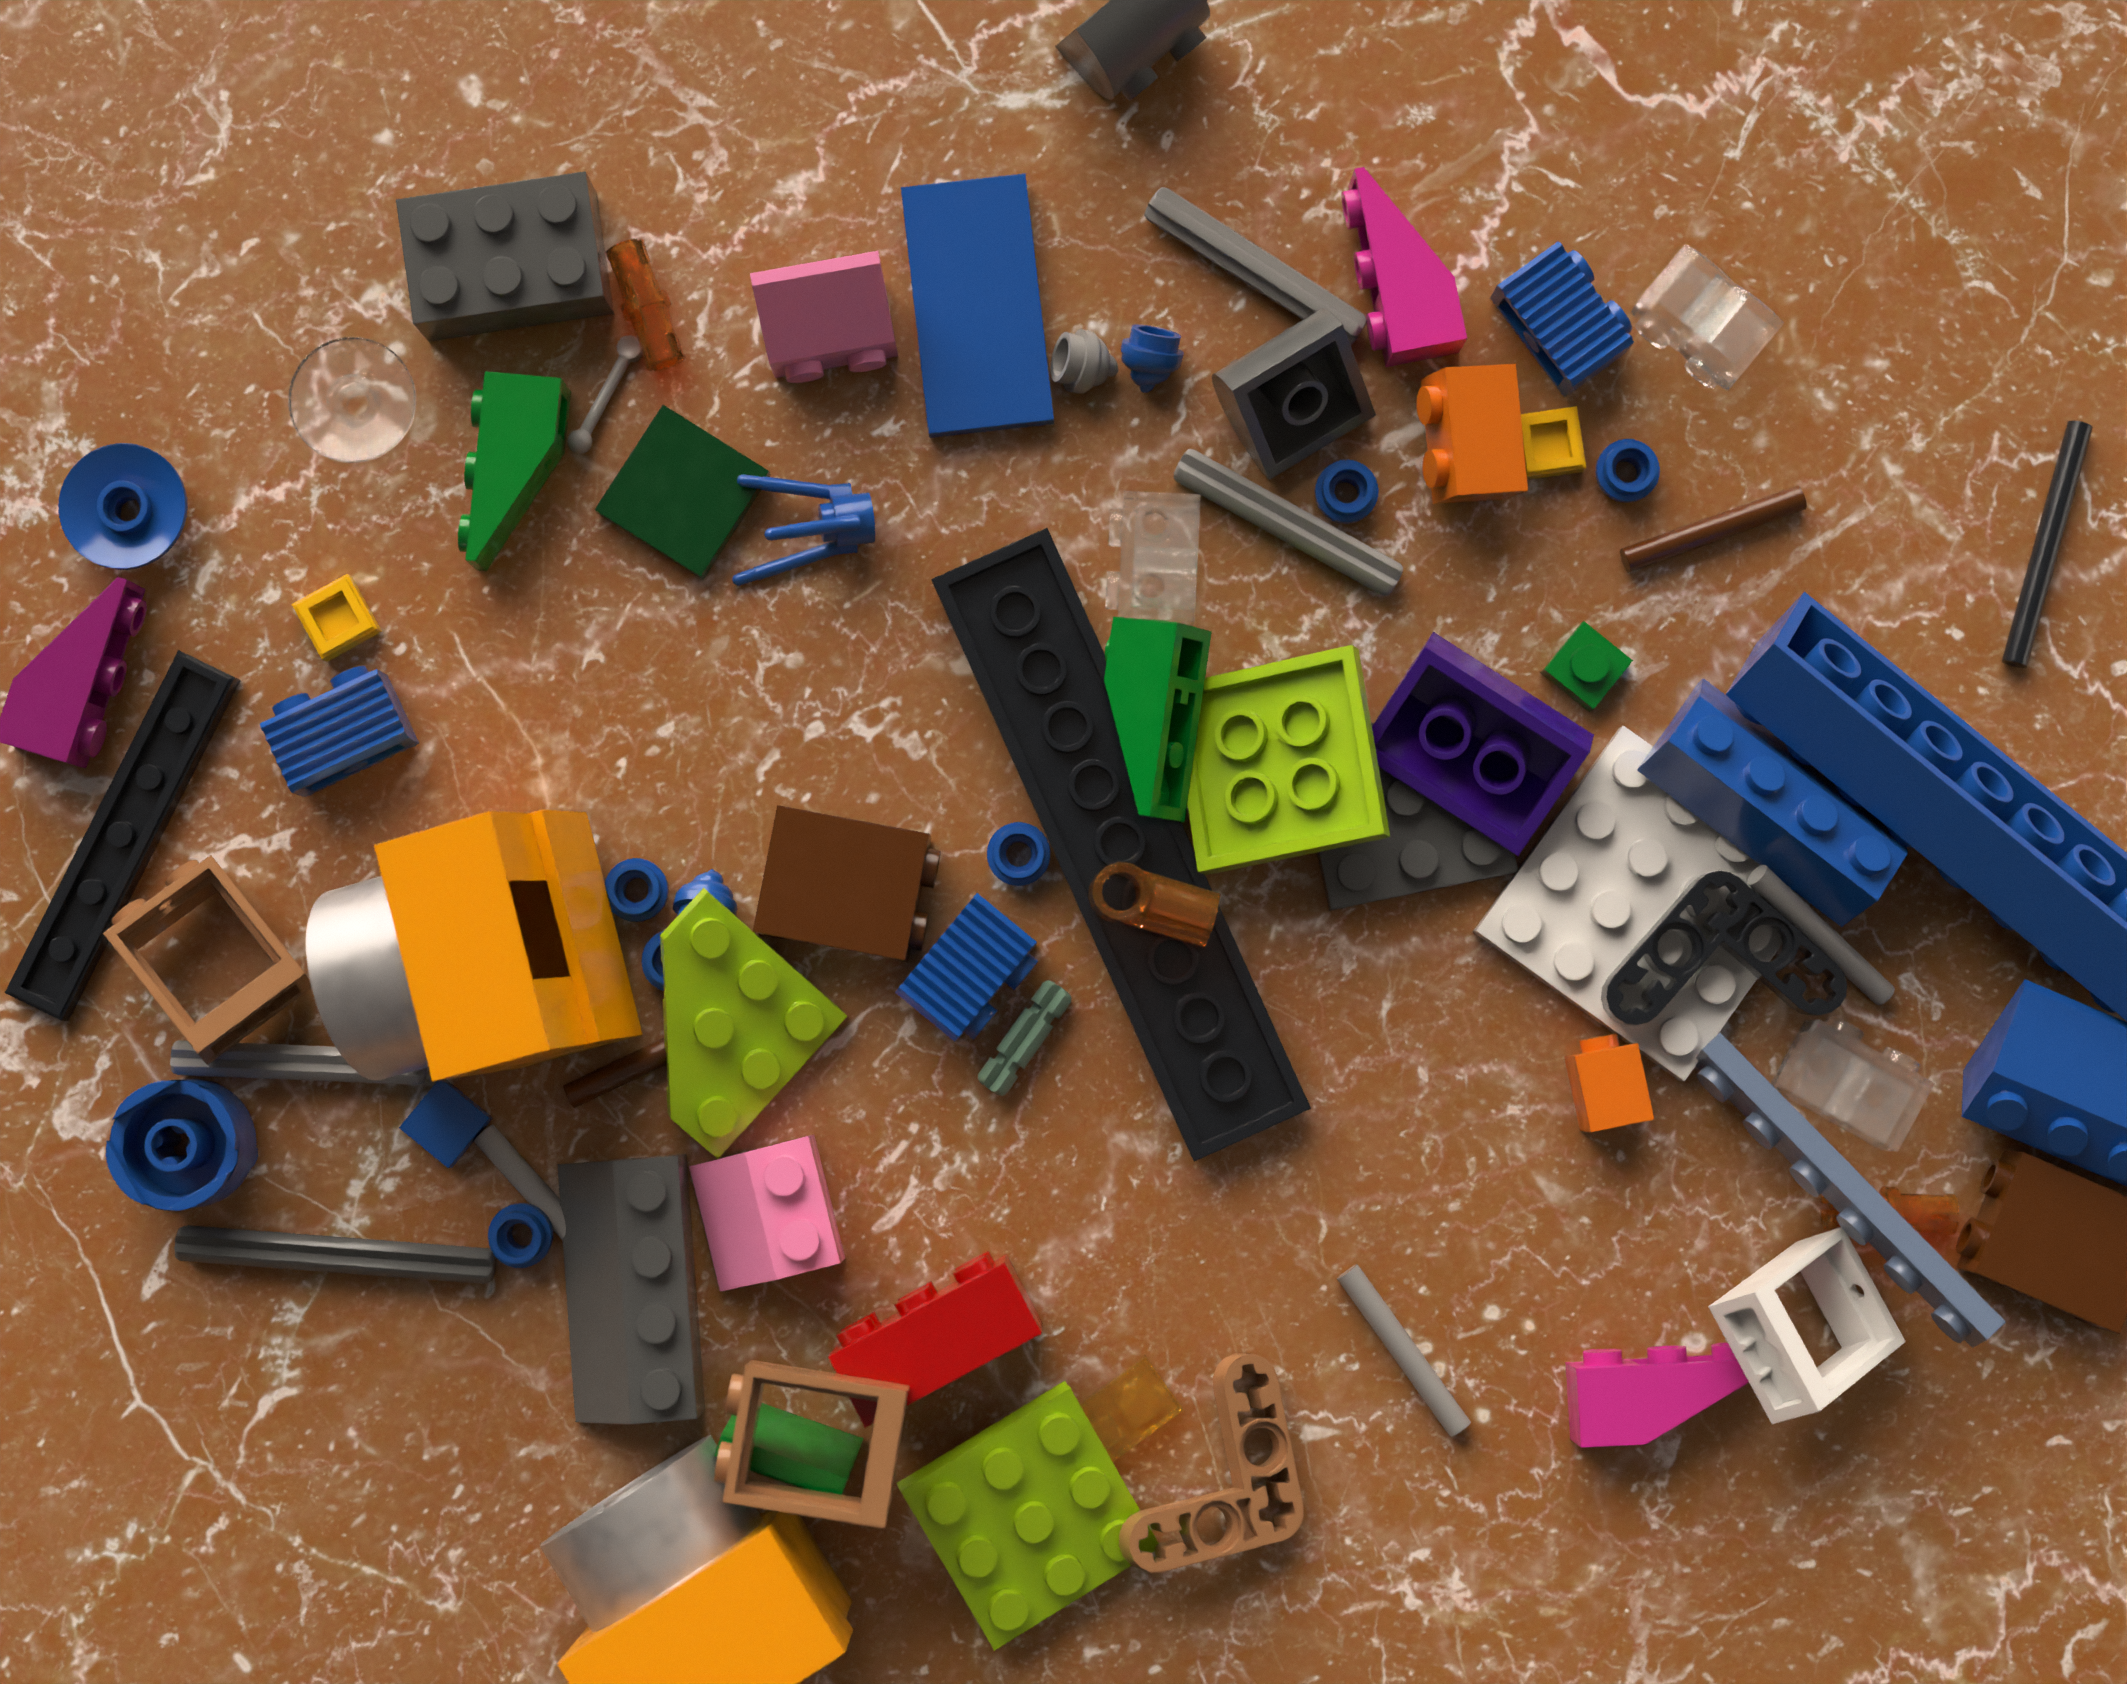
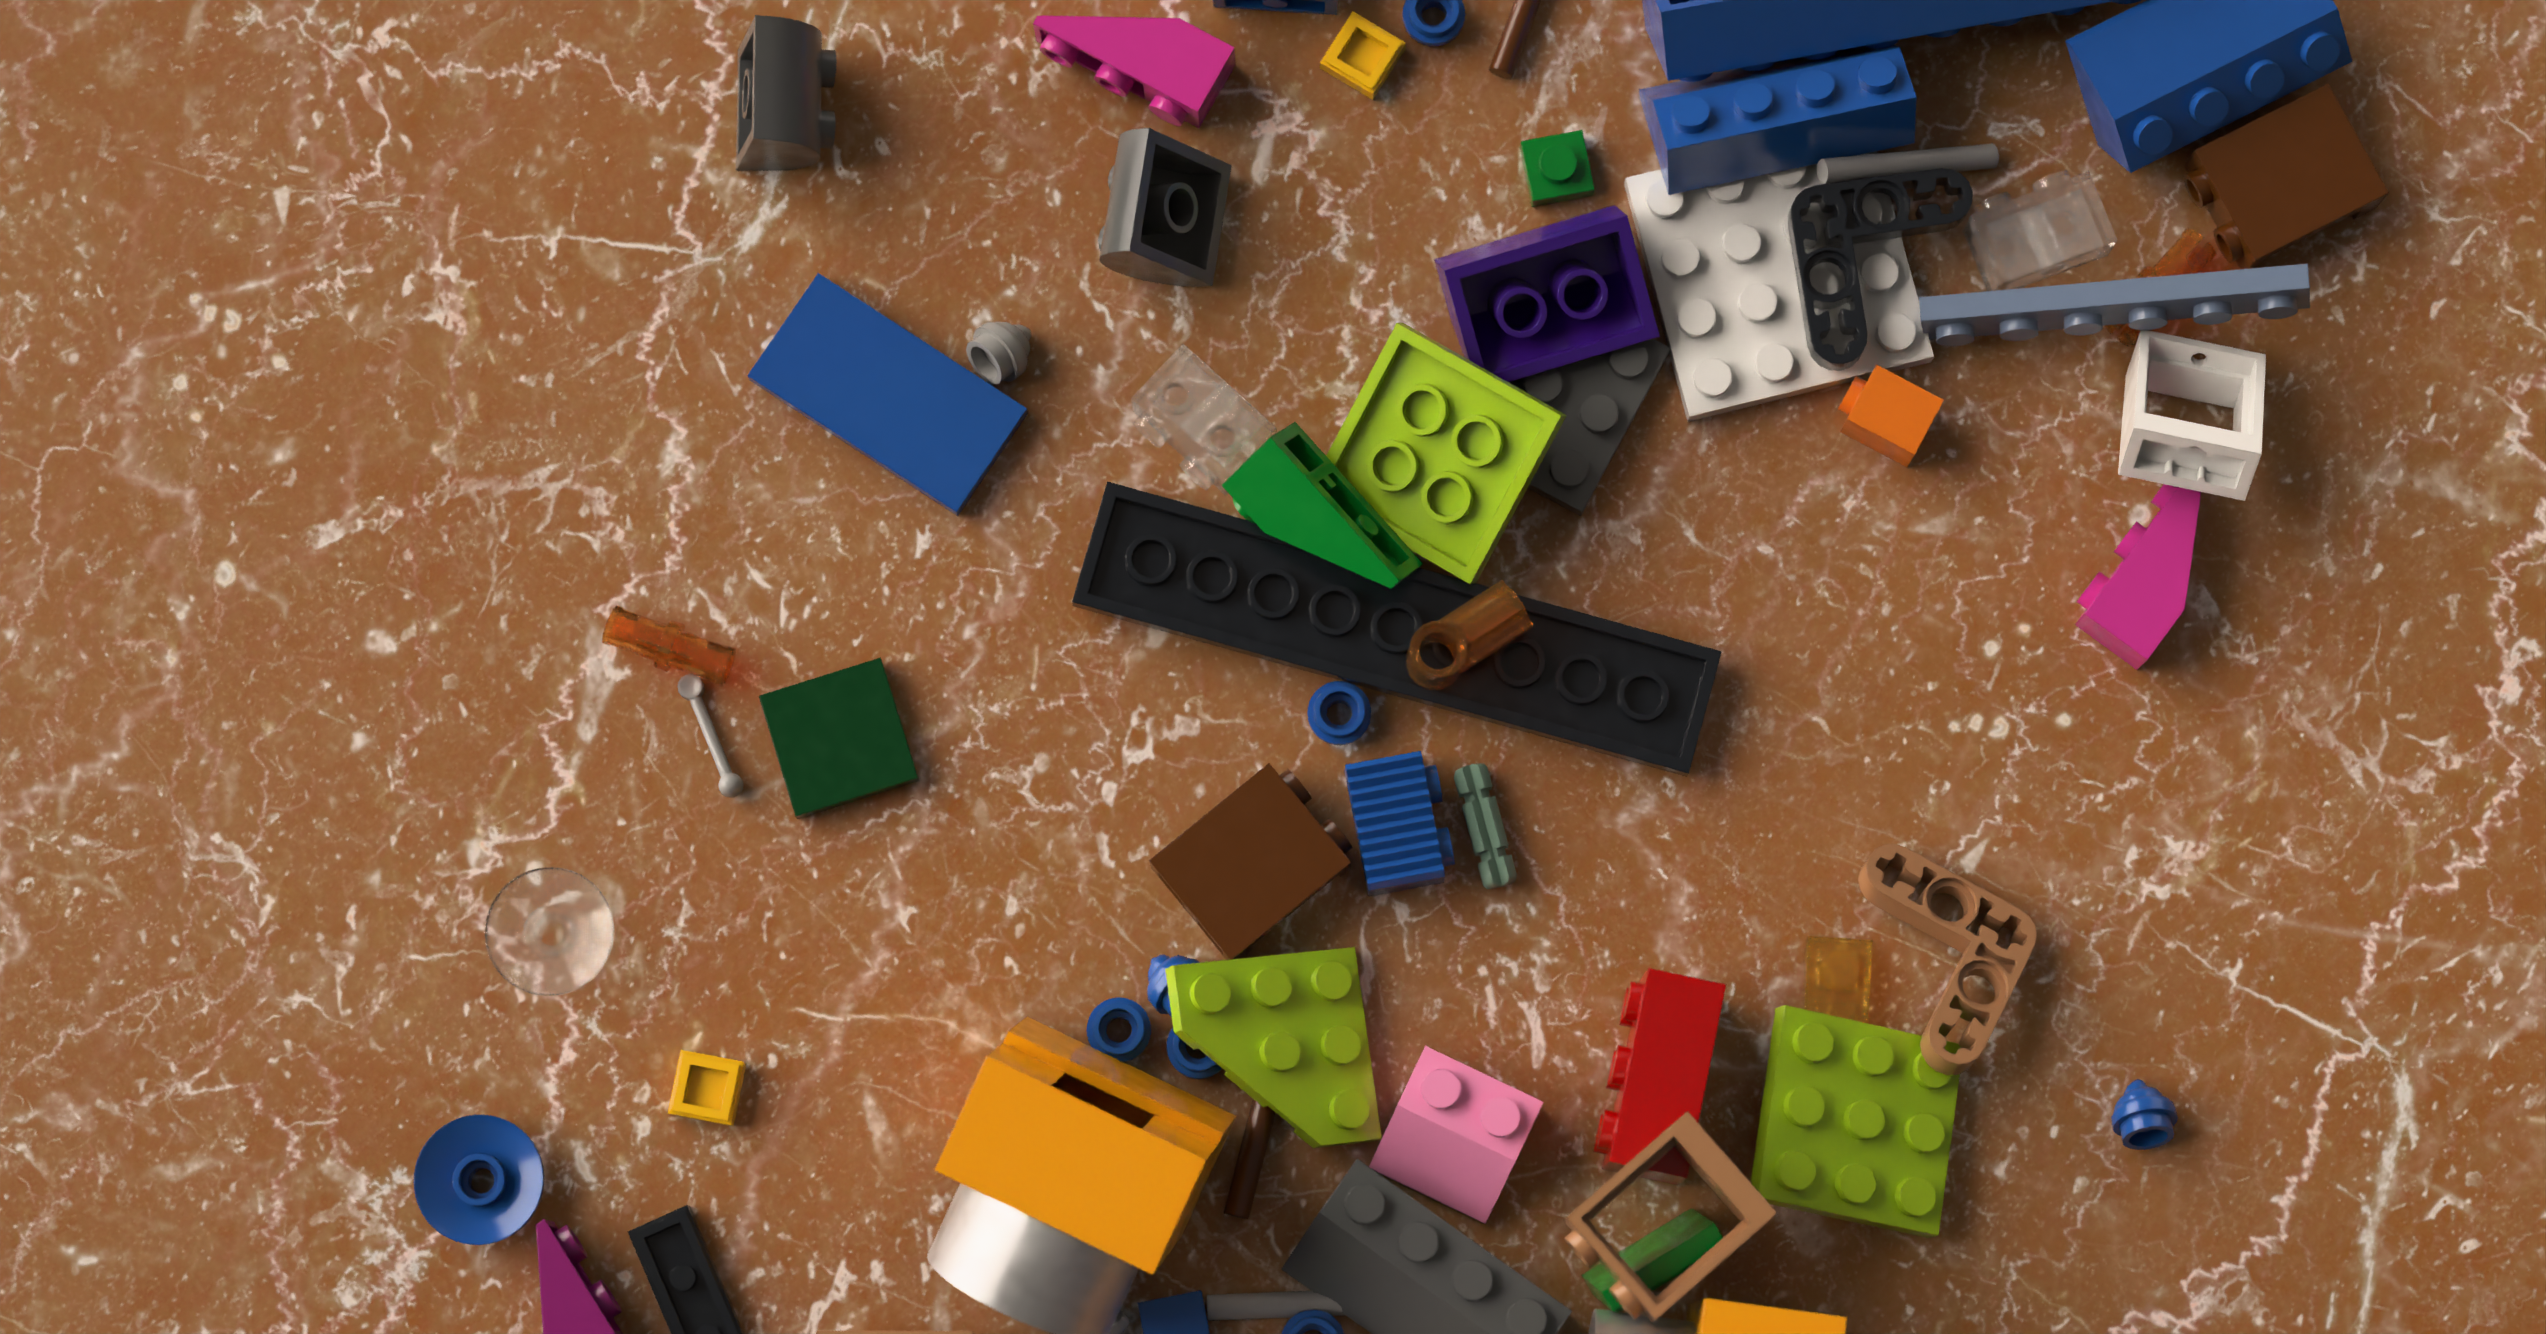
camera: 45 degrees left, 5 degrees down
blue brick [260,666,419,797] -> none
dark grey brick [396,171,614,342] -> none
green slope [458,371,571,571] -> none
blue plant [732,474,875,586] -> none
bright pink slope [750,251,898,383] -> none
blue plate [1120,325,1184,393] -> none
light grey axle [1144,187,1367,345] -> none
light grey axle [1174,449,1403,596] -> none
blue plate [1315,460,1378,524] -> none
light grey bar [1337,1264,1471,1437] -> none
orange brick [1416,364,1528,504] -> none

